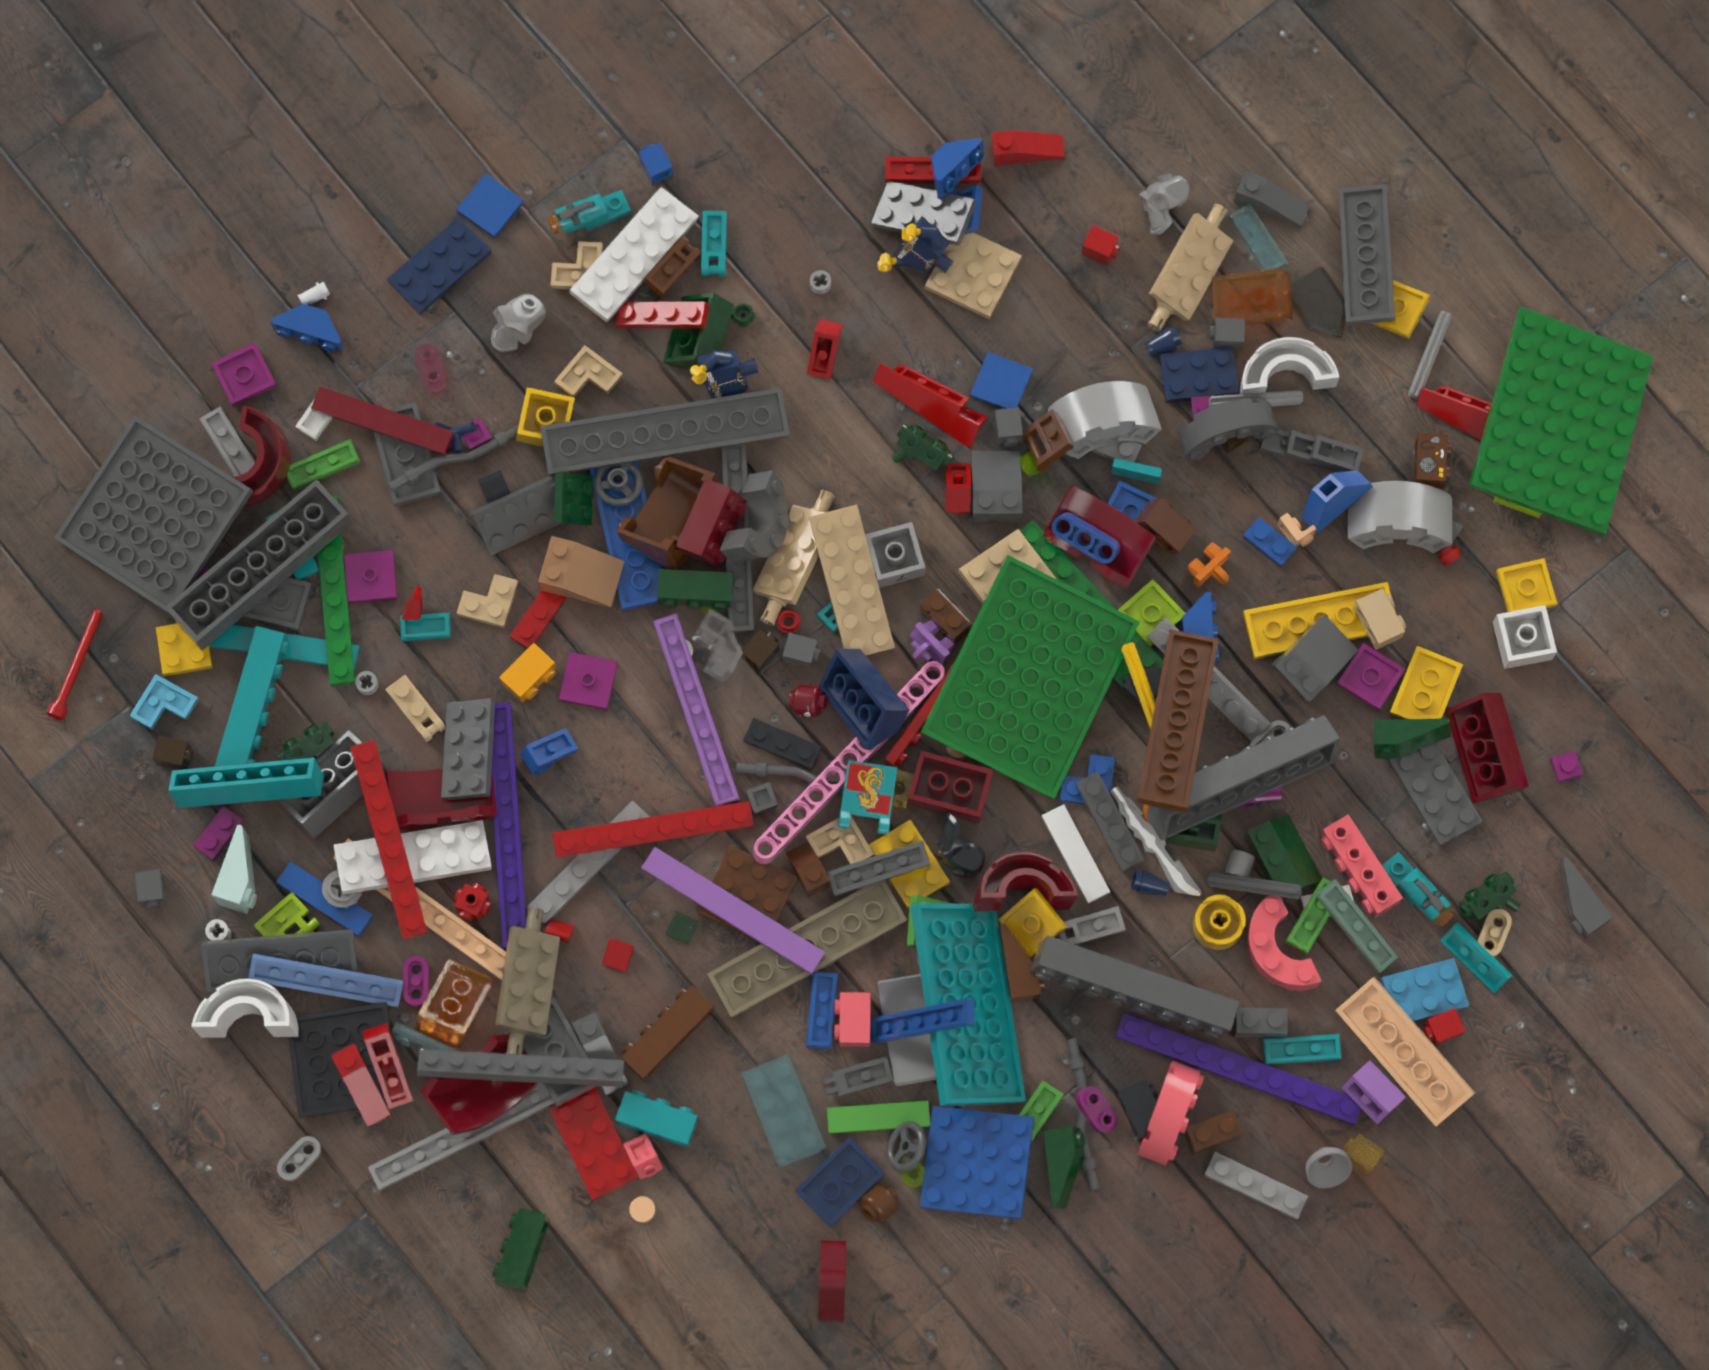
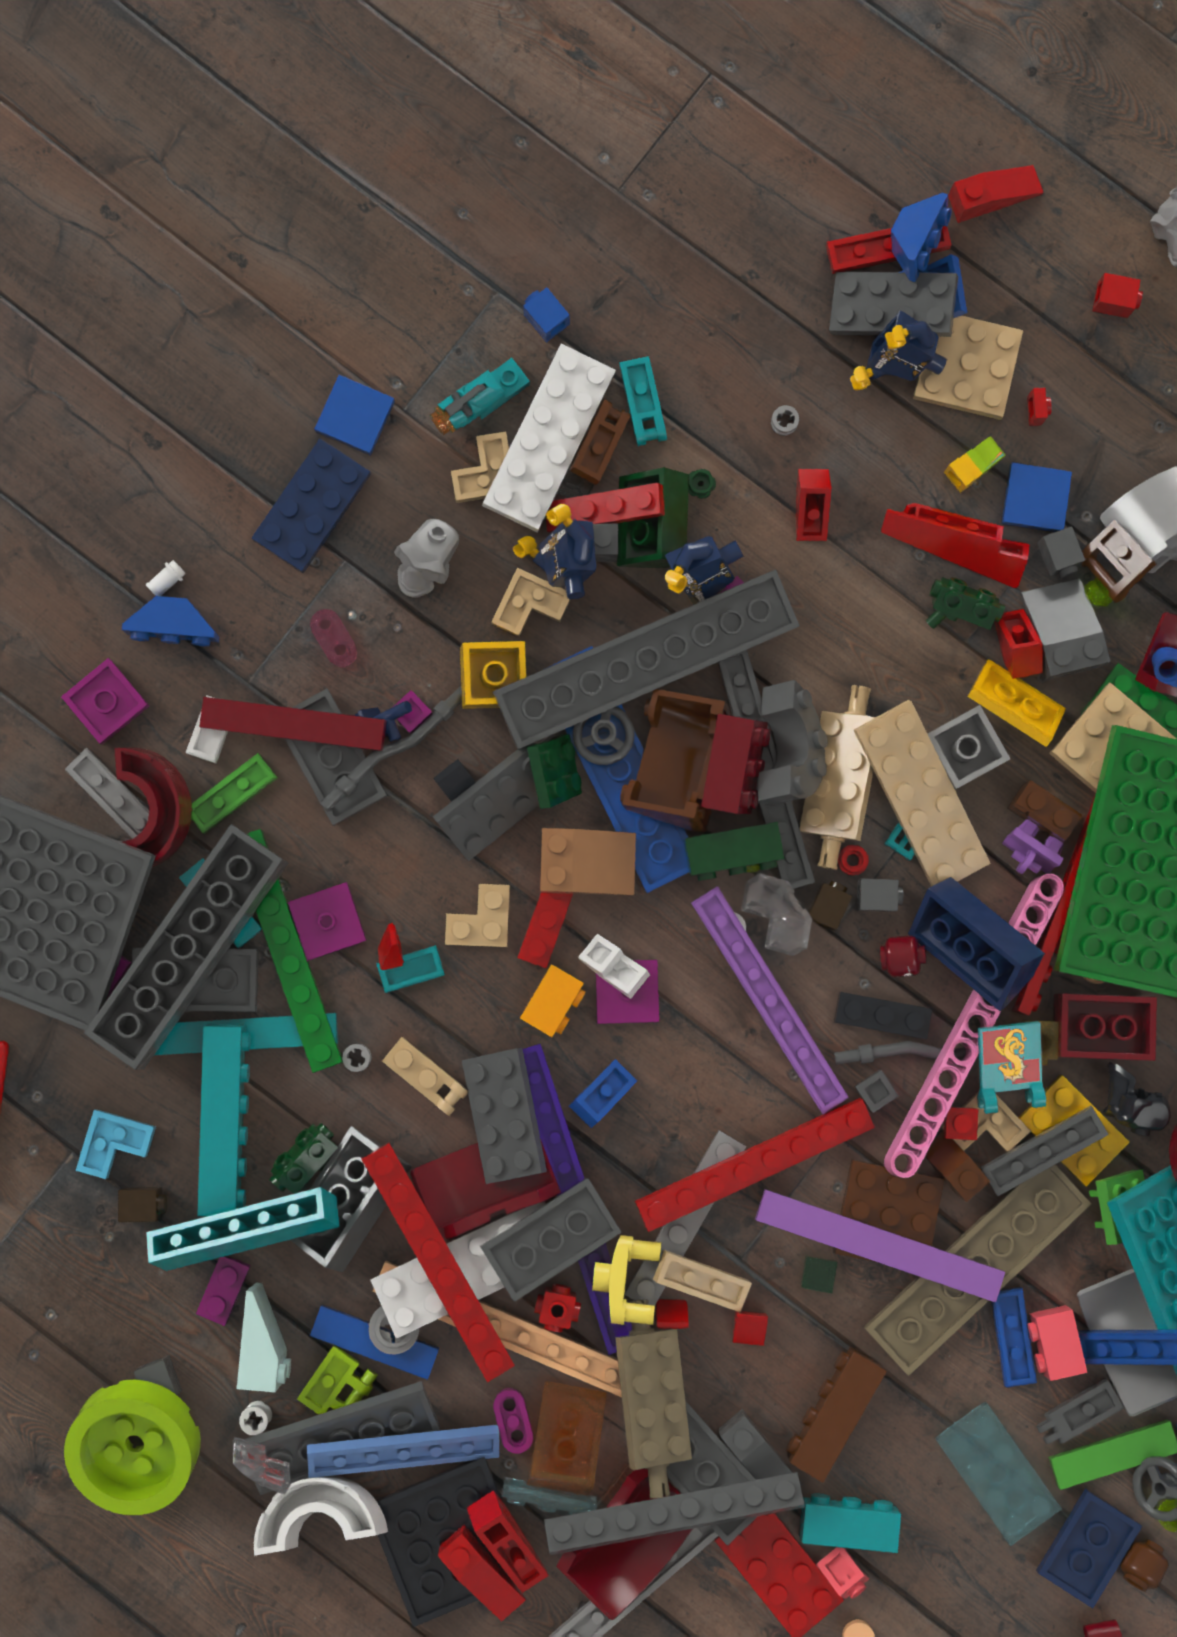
camera: 15 degrees left, 10 degrees up
yellow plate [156,624,213,677] -> none
none -> lime brick [64,1380,201,1515]
none -> clear slope [233,1437,290,1494]
none -> dark grey plate [480,1178,622,1302]
none -> dark blue torso [513,504,596,599]
none -> white slope [578,934,650,999]
none -> light yellow connector [592,1235,661,1325]
none -> dark grey brick [593,524,618,562]
none -> tan plate [653,1250,752,1312]
none -> leg [944,436,1006,494]
none -> red plate [944,1107,979,1140]
none -> yellow tile [967,659,1066,747]
none -> red plate [1027,387,1052,426]

